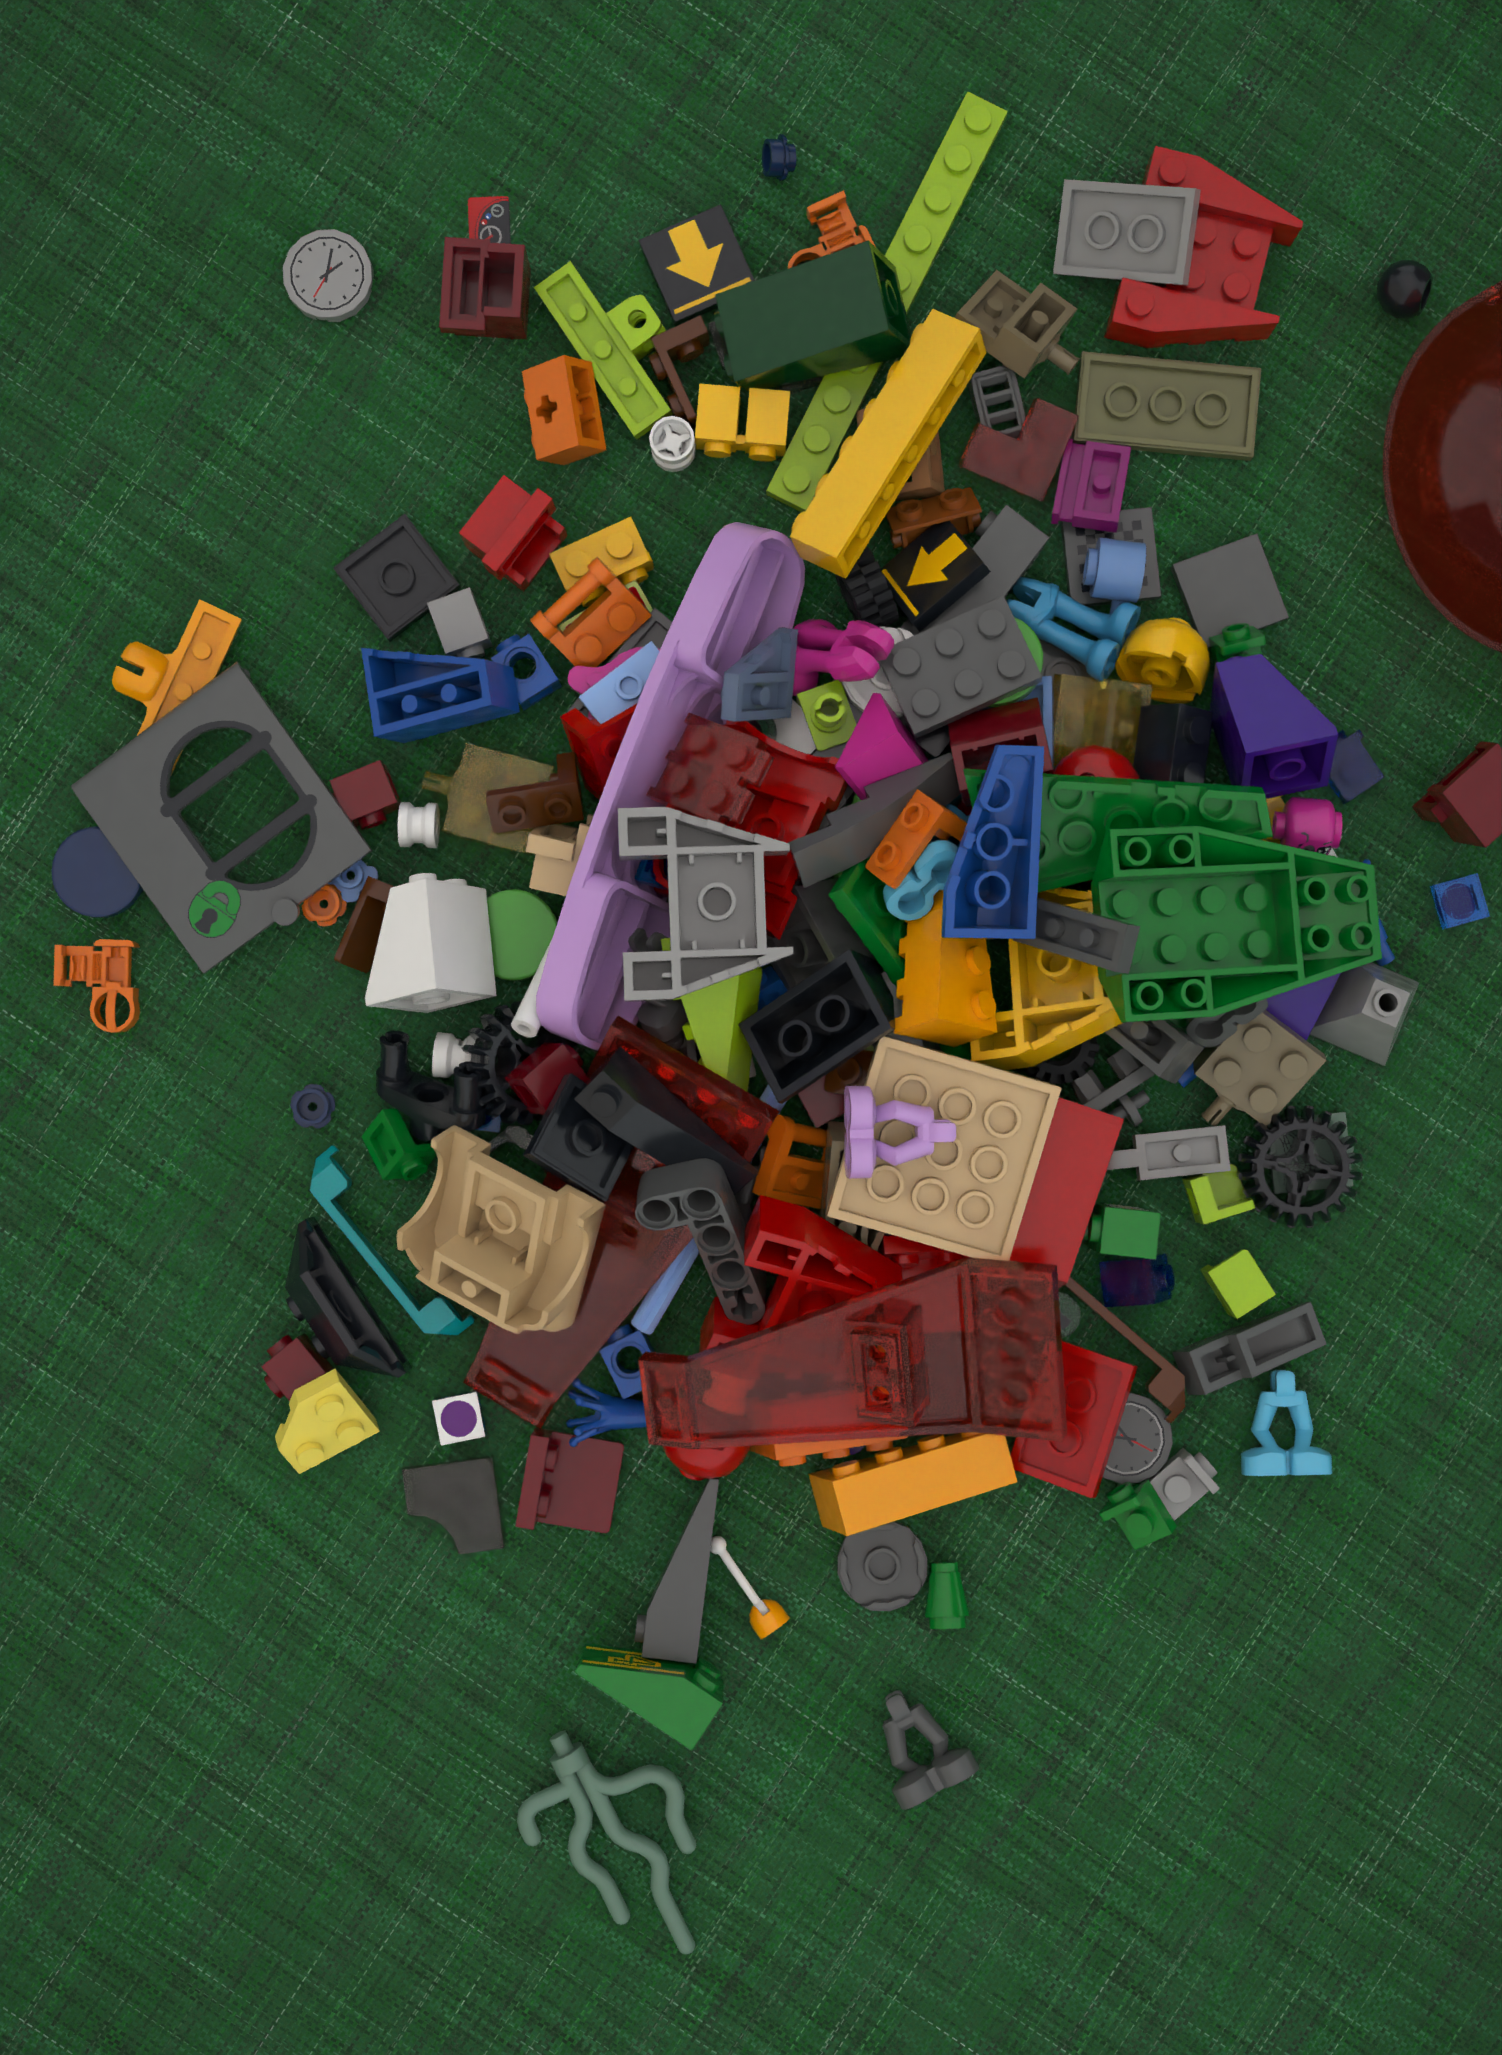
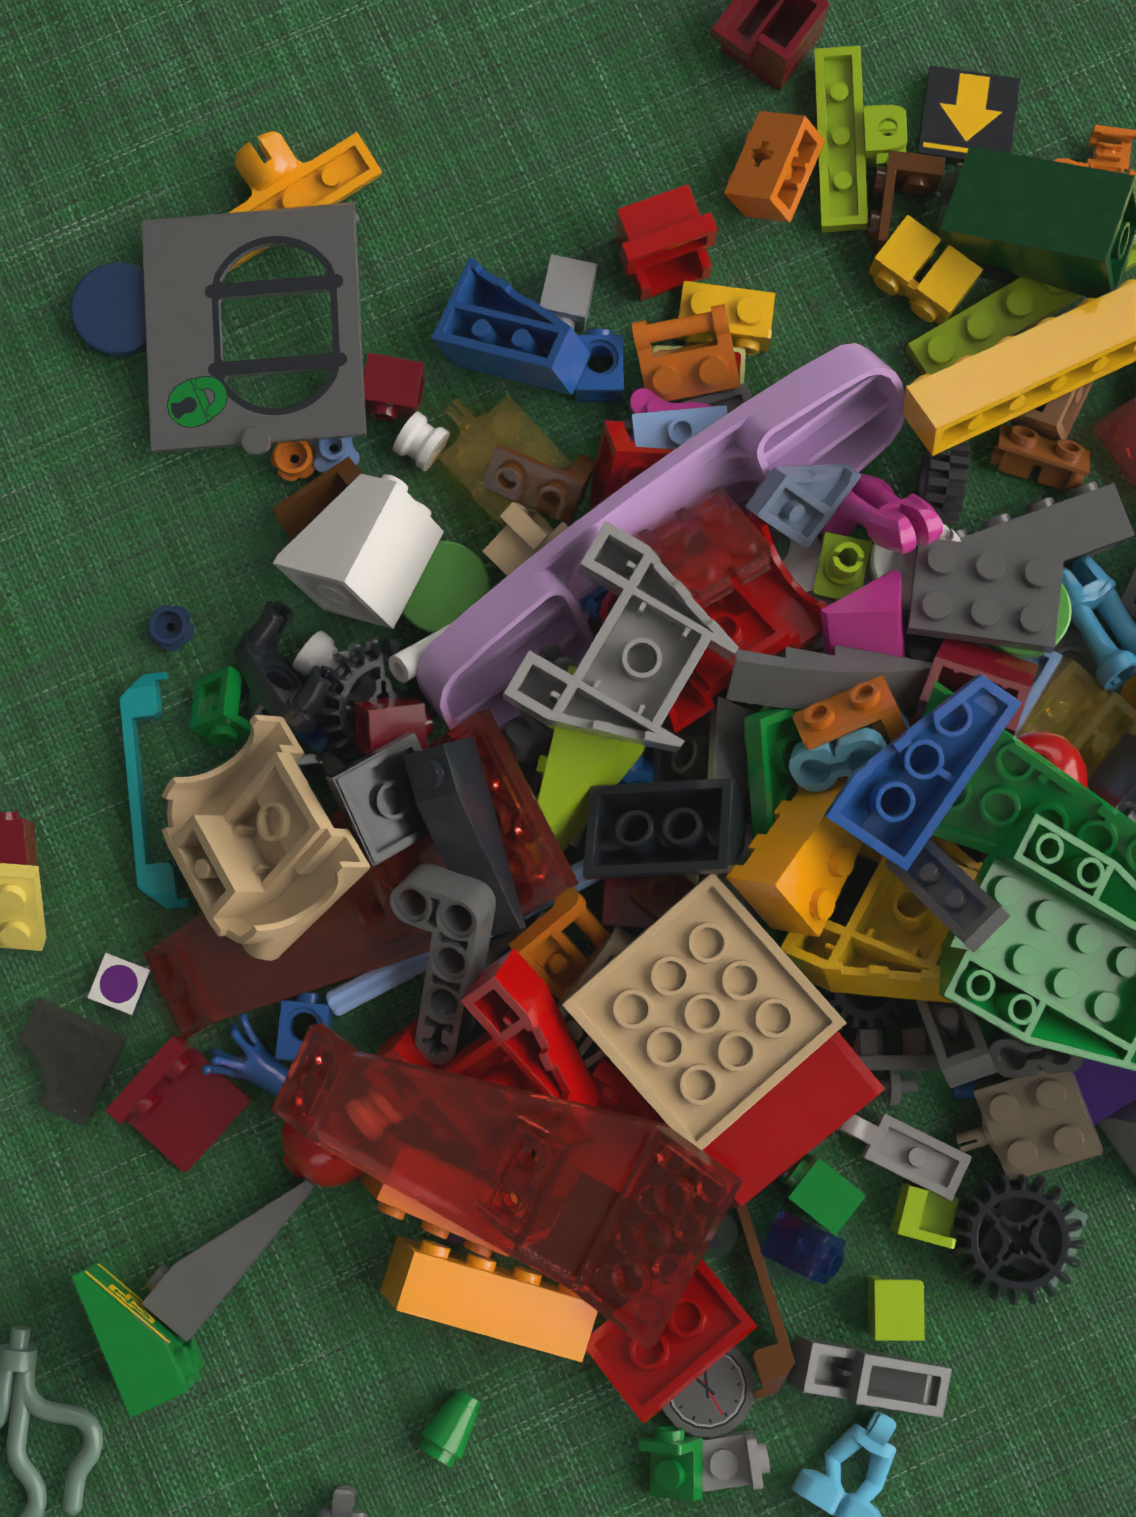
camera: 30 degrees right, 5 degrees down
orange piece [53,939,140,1033] -> none
black wedge [285,1217,412,1378] -> none
black tile [333,514,461,642] -> none
white wheel [649,416,696,472] -> none
hinge [710,1536,790,1640] -> none
dark blue plate [762,134,796,181] -> none
dark grey tile [837,1521,927,1611] -> none
lavender piece [844,1086,956,1179] -> none
black tile [881,521,991,632] -> none

